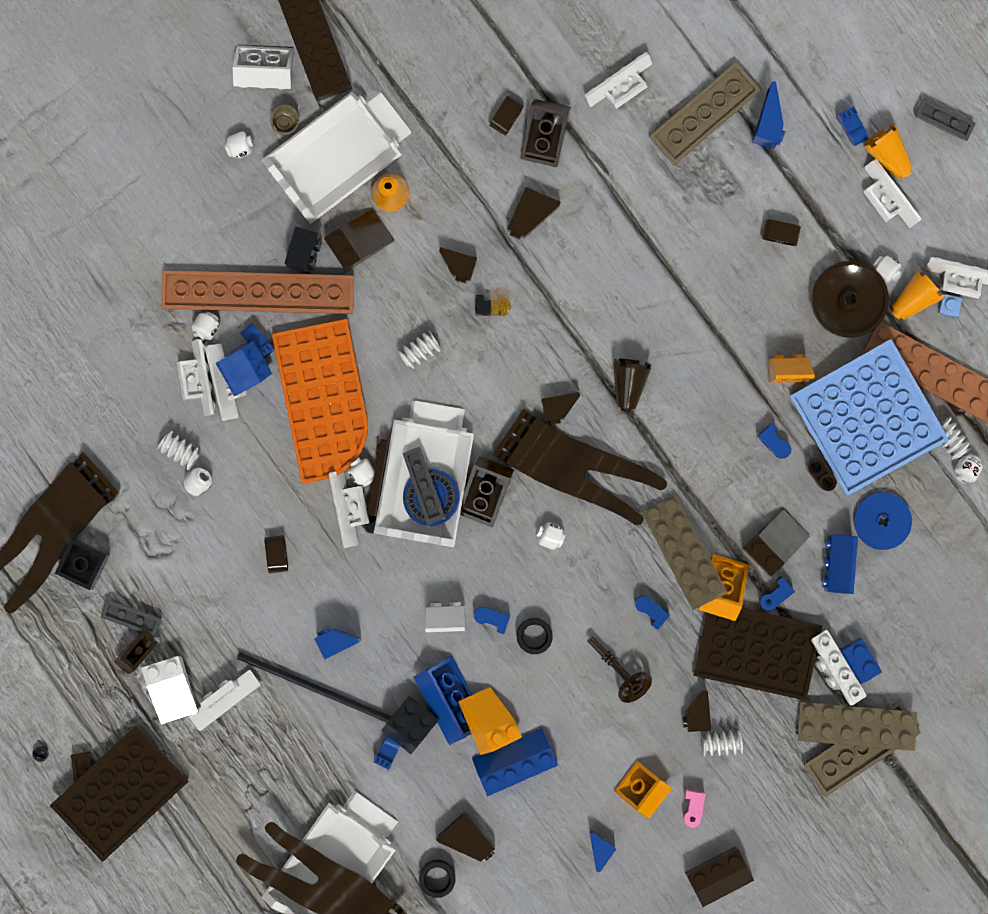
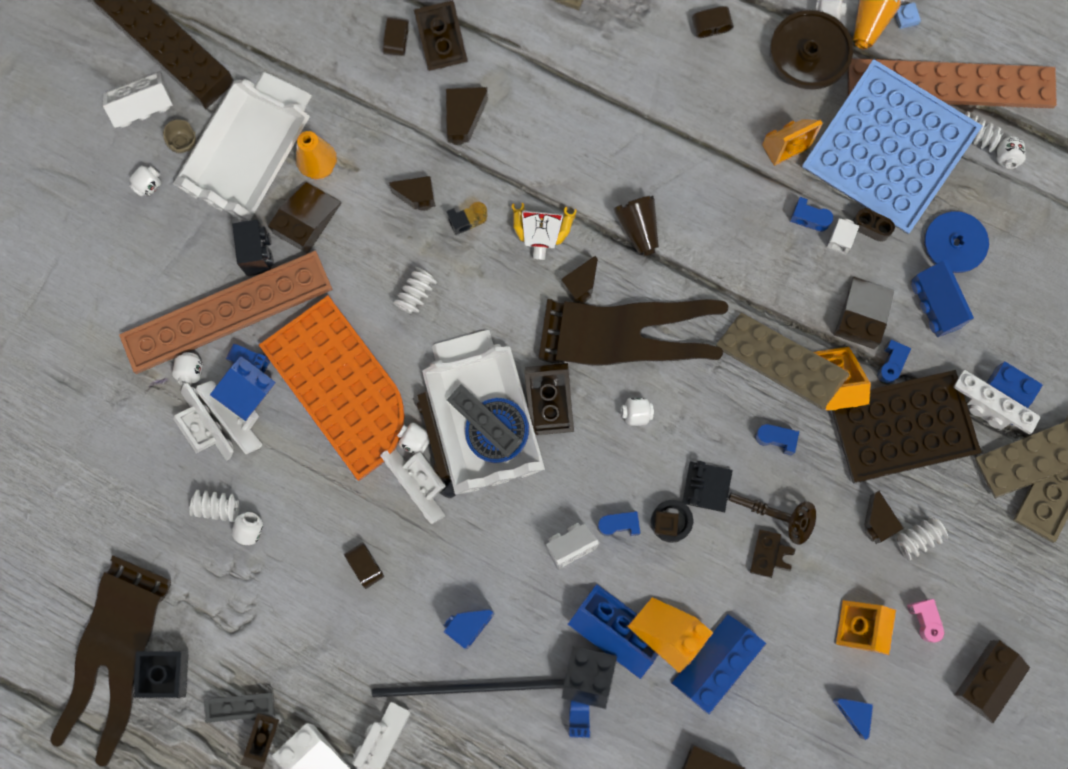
camera: 20 degrees left, 10 degrees down
none -> torso [512,203,577,260]
none -> dark brown tile [654,511,679,537]
none -> black hinge [682,461,733,513]
none -> dark brown plate [750,529,796,578]
none -> white brick [826,218,859,255]

